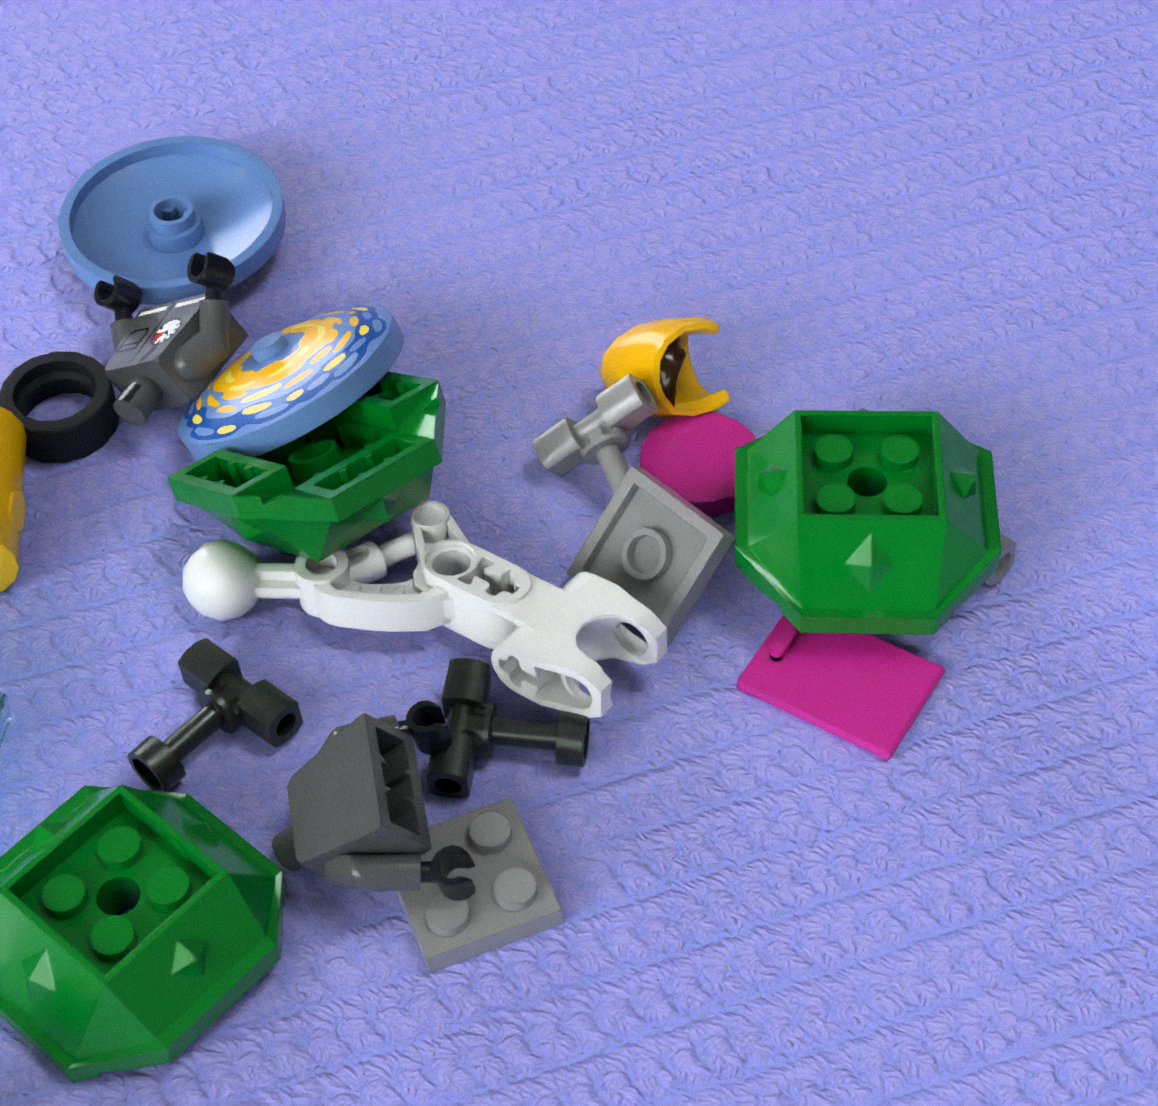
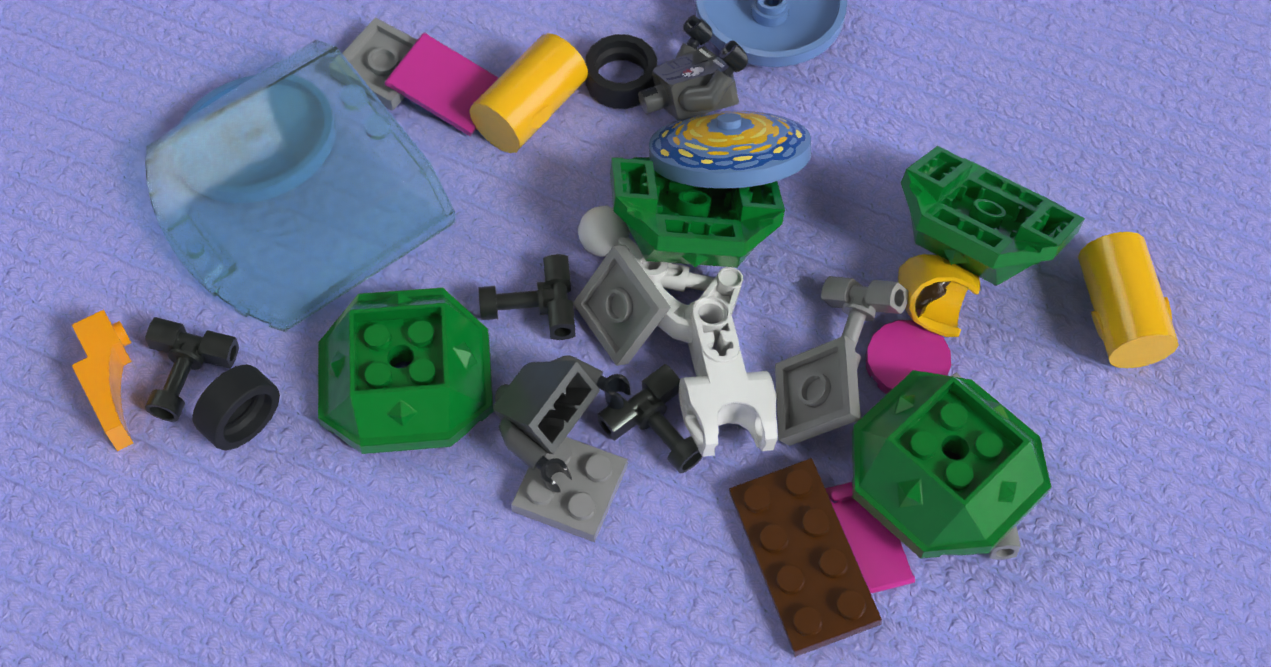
camera: 40 degrees right, 10 degrees up
none -> light grey plate [573,245,671,366]
none -> reddish brown plate [729,458,882,657]
none -> green piece [901,146,1085,286]
none -> yellow piece [1078,232,1179,369]

